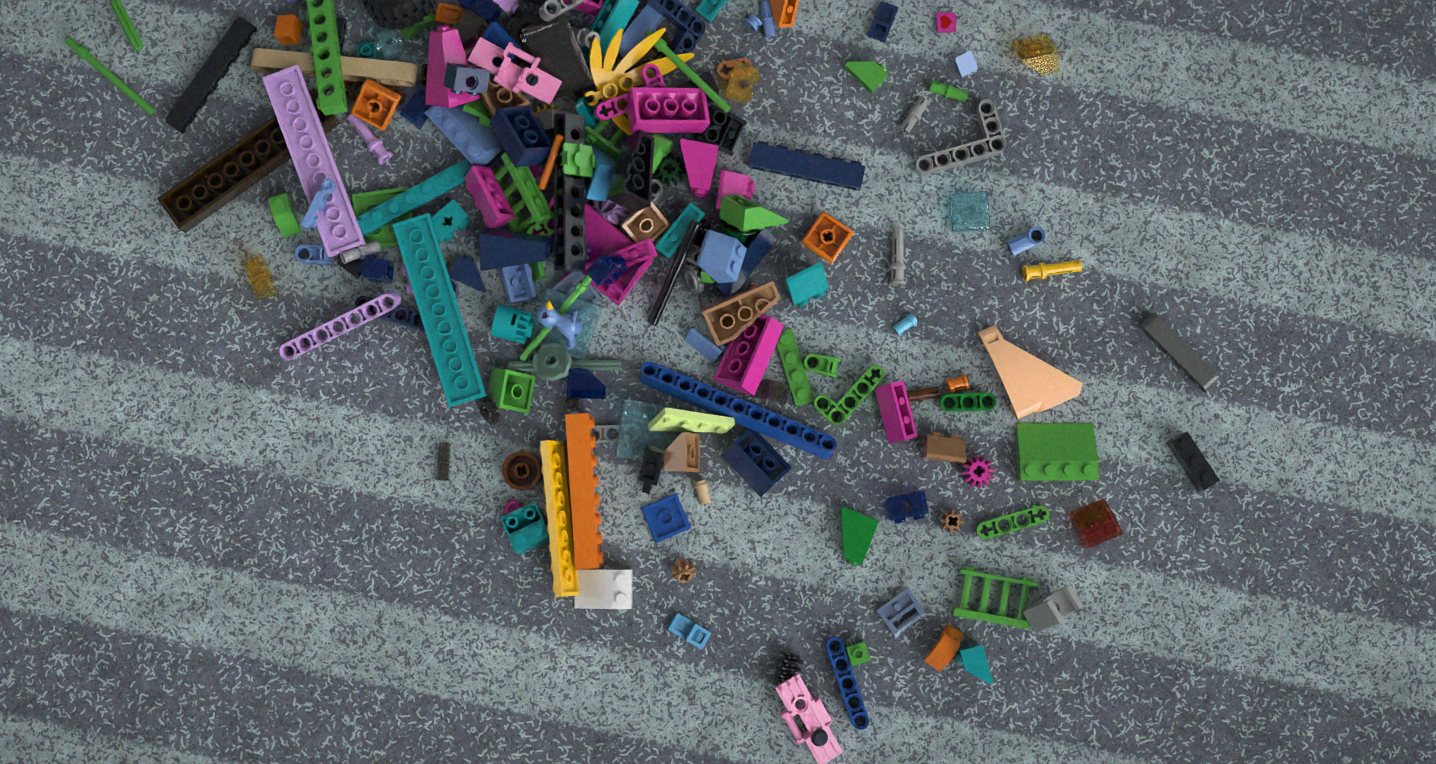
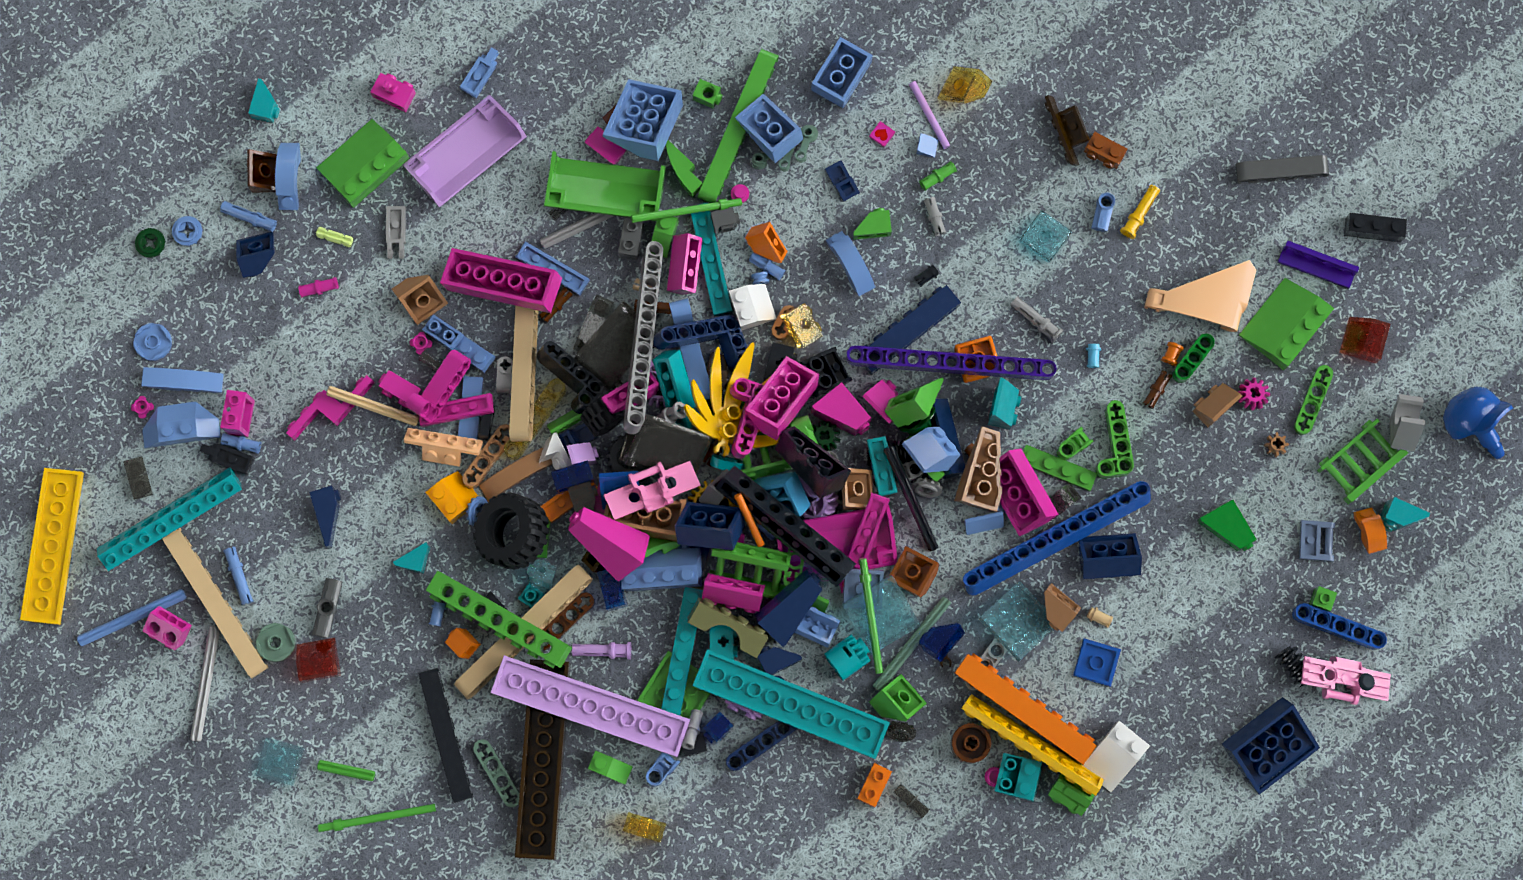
camera: 50 degrees left, 5 degrees down
lavender beam [279,291,401,360] -> none
medium blue hinge [301,178,336,231] -> none
orange brick [350,79,401,131] -> none
dark blue brick [443,63,490,96] -> none
sand green plate [532,343,572,381] -> none
medium blue animal [536,301,582,351] -> none
bright green piece [560,143,595,177] -> none
clear blue brick [585,254,629,286] -> none
black hinge [639,445,666,494] -> none
bright green bar [644,29,731,113] -> none
yellowish green wing [648,407,735,434] -> none
dark azure slope [667,612,711,649] -> none
medium nougat gear [671,558,695,582] -> none
dark pink brick [874,381,918,444] -> none
clear blue brick [885,491,929,524] -> none
light grey beam [914,99,1006,176] -> none
none -> sand green beam [473,739,520,808]
none -> olive arch [688,598,768,658]
none -> white slope [729,284,777,330]
none -> medium blue arch [826,231,875,296]
none -> dark purple beam [846,346,1057,380]
none -> orange brick [857,763,892,808]
none -> dark orange slope [886,546,940,598]
none -> lavender bar [909,81,950,149]
none -> black pin [914,265,939,287]
none -> dark brown bracket [1045,95,1090,166]
none -> bright green brick [1048,774,1095,816]
none -> dark orange bracket [1084,131,1128,169]
none -> dark blue slope [1222,697,1320,795]
none -> dark purple fence [1277,240,1359,289]
none -> blue piece [1443,386,1513,459]

